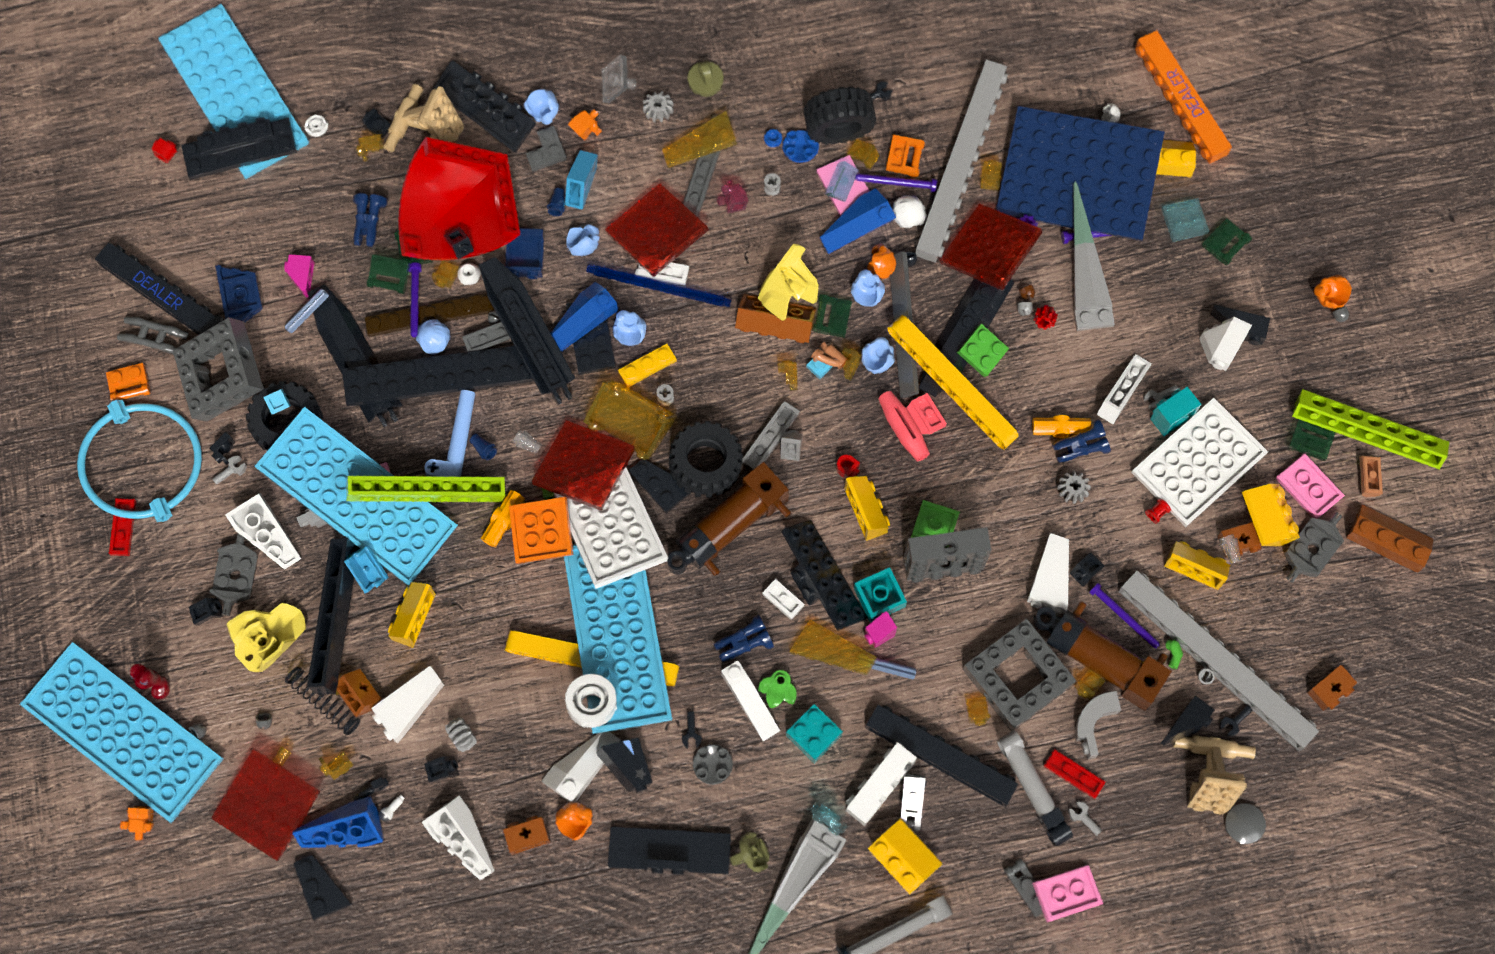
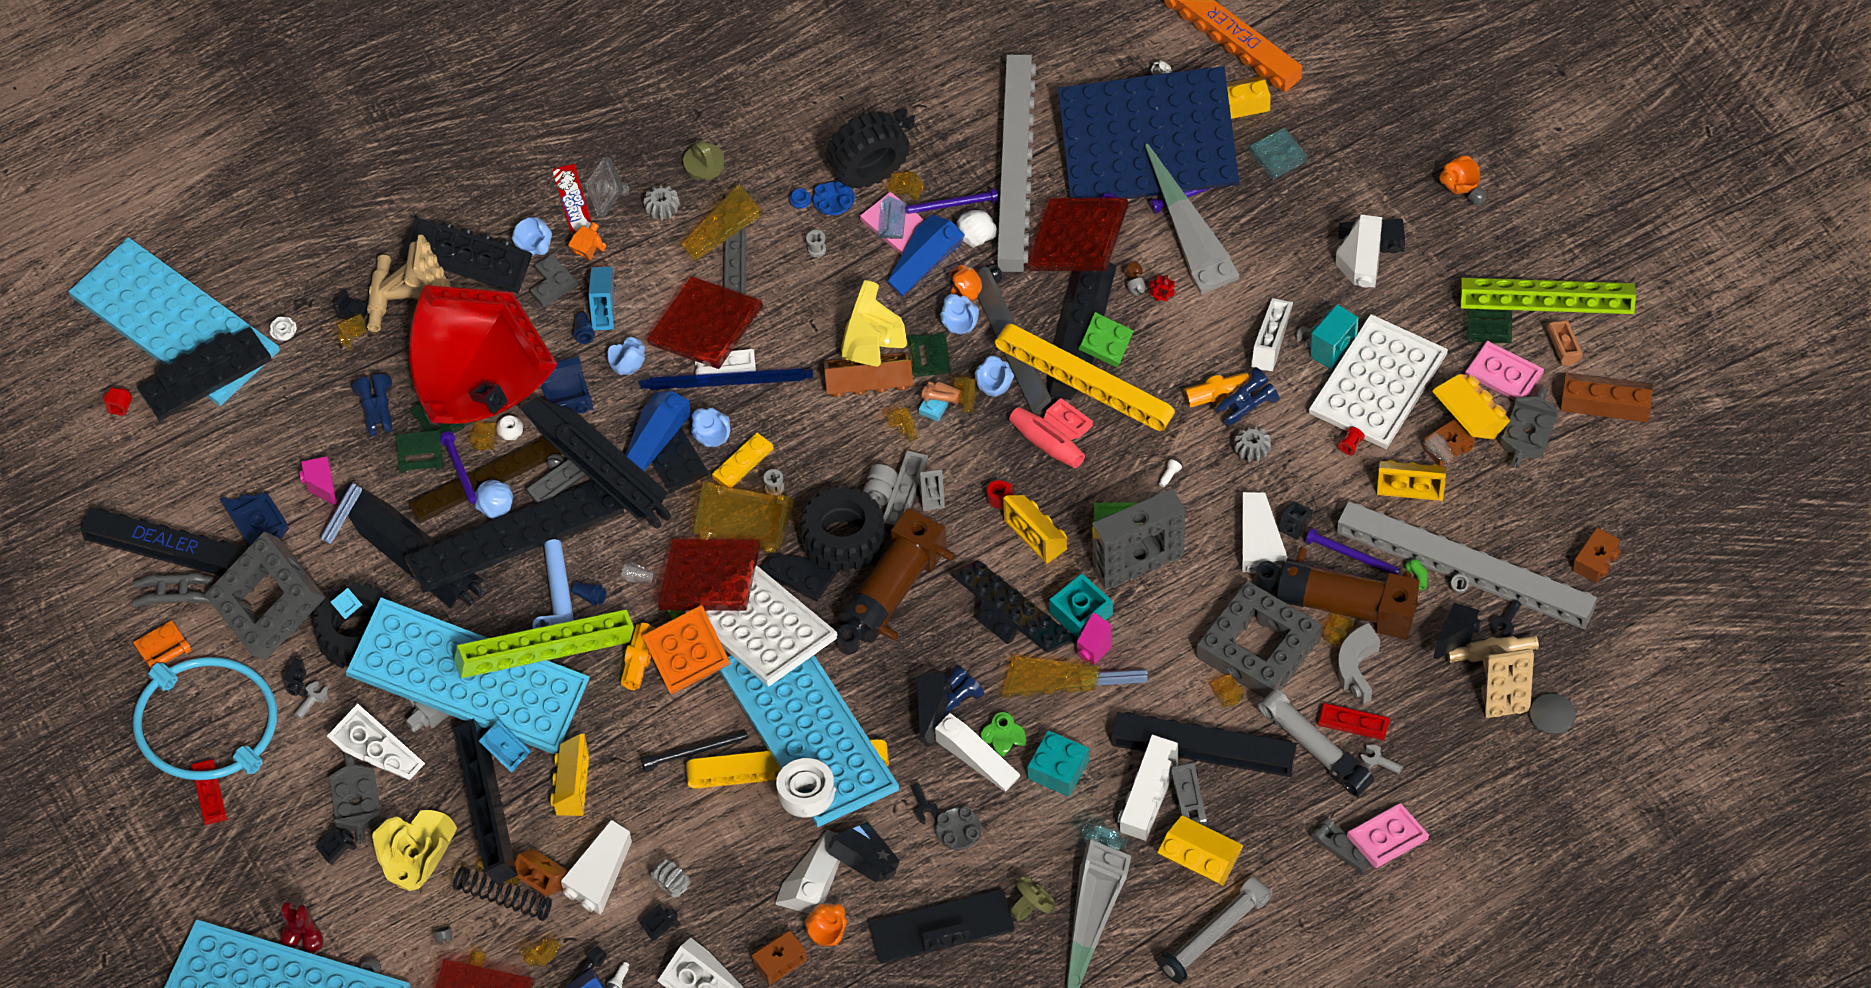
camera: 15 degrees left, 15 degrees down
clear pink piece [717,180,749,213] -> none
white plate [762,579,804,620] -> none
orange plate [886,135,925,177] -> none
clear yellow bracket [980,160,1002,191] -> none
clear green plate [1202,218,1252,265] -> none
none -> sticker [552,164,591,233]
none -> black piece [640,731,748,773]
none -> light grey wheel [862,464,898,506]
none -> black slope [917,672,952,747]
none -> white piece [1159,457,1182,487]

